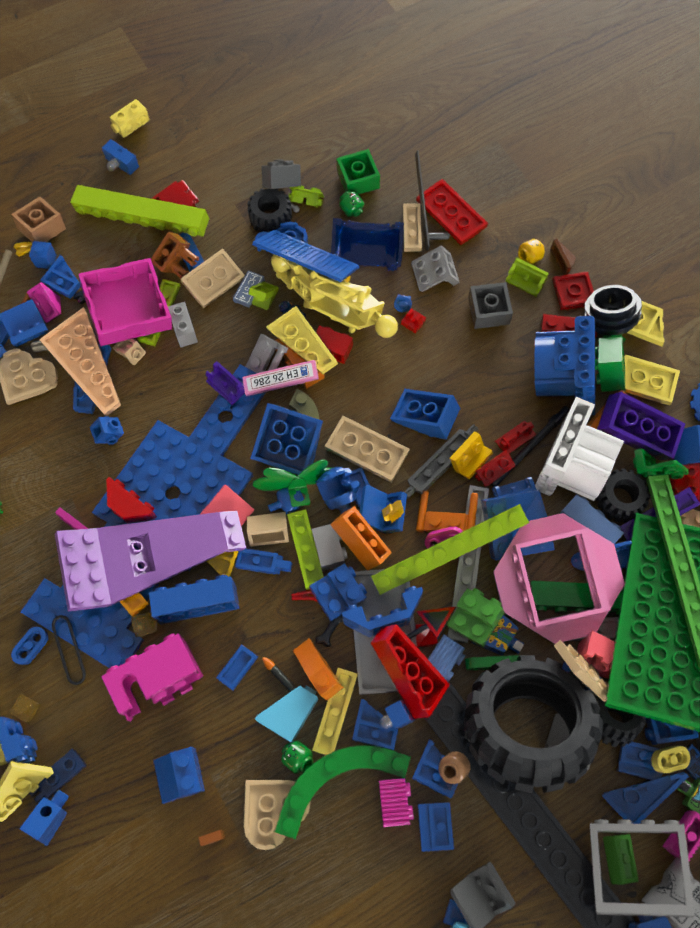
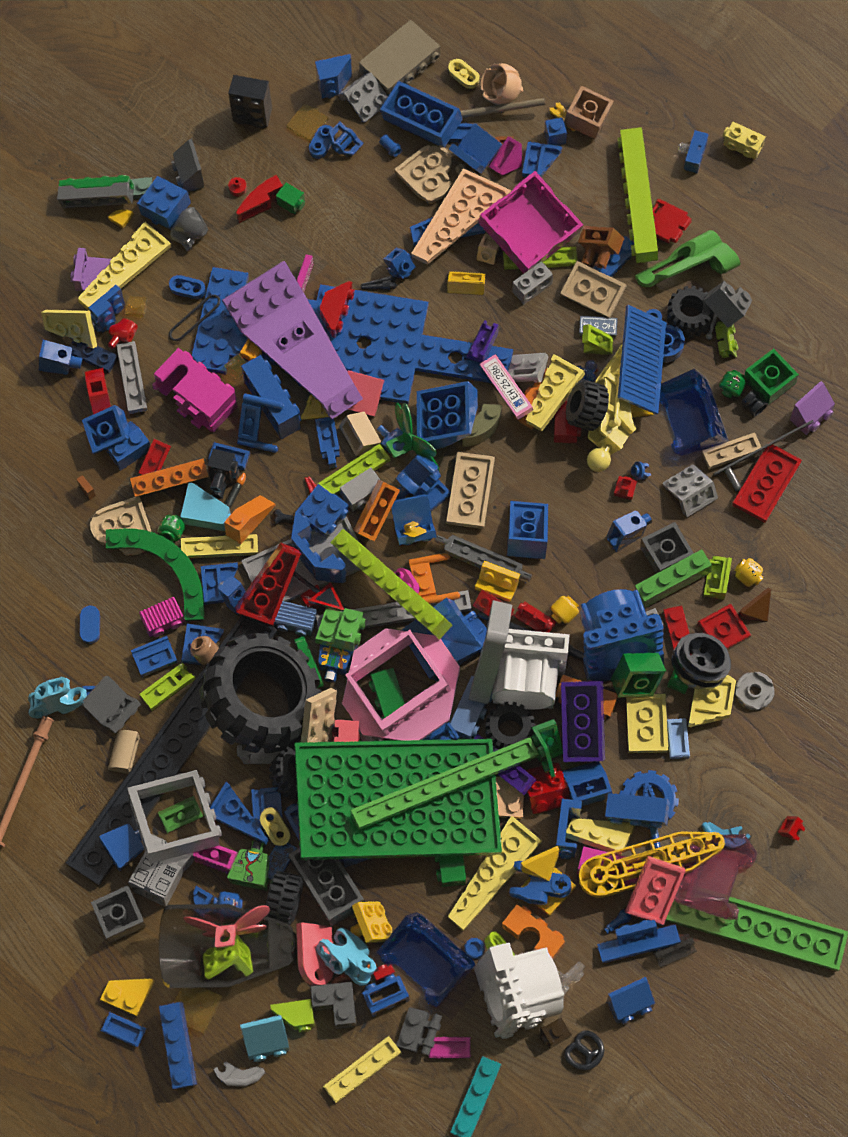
camera: 70 degrees right, 0 degrees up
none -> blue tile [80,606,100,644]
none -> blue slope [82,405,129,454]
none -> red slope [85,368,111,415]
none -> red piece [108,318,138,349]
none -> tan brick [108,730,140,774]
none -> light grey plate [117,341,148,414]
none -> orange piece [129,458,209,497]
none -> red plate [139,439,171,475]
none -> lime plate [140,663,195,710]
none -> black brick [207,449,240,499]
none -> blue plate [237,394,284,453]
none -> black piece [361,276,397,290]
none -> yellow slope [447,272,485,295]
none -> light grey beam [469,600,512,704]
none -> yellow head [551,595,579,624]
none -> black tyre [566,379,609,431]
none -> blue torso [606,511,652,552]
none -> bright green panel [635,230,740,287]
none -> bright green brick [635,549,712,609]
none -> light blue tile [667,718,690,759]
none -> light grey tile [735,672,774,710]
none -> black wheel [741,390,768,417]
none -> medium lavender slope [790,381,835,435]

